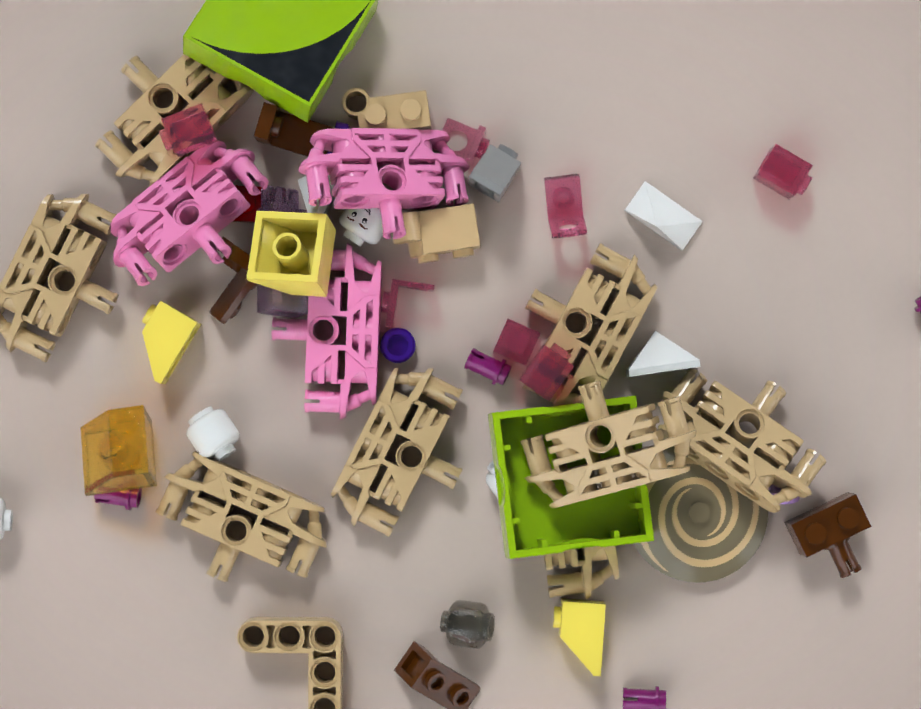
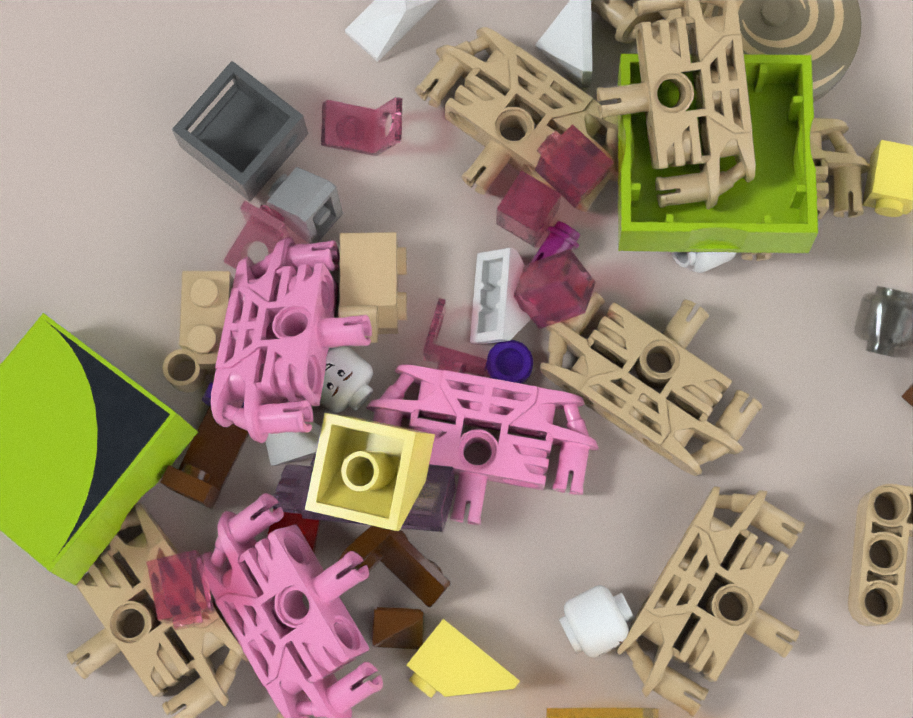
camera: 80 degrees left, 10 degrees down
none -> dark grey piece [172,61,309,202]
none -> reddish brown slope [372,607,424,649]
none -> white slope [470,248,545,345]
none -> clear pink brick [513,249,596,329]

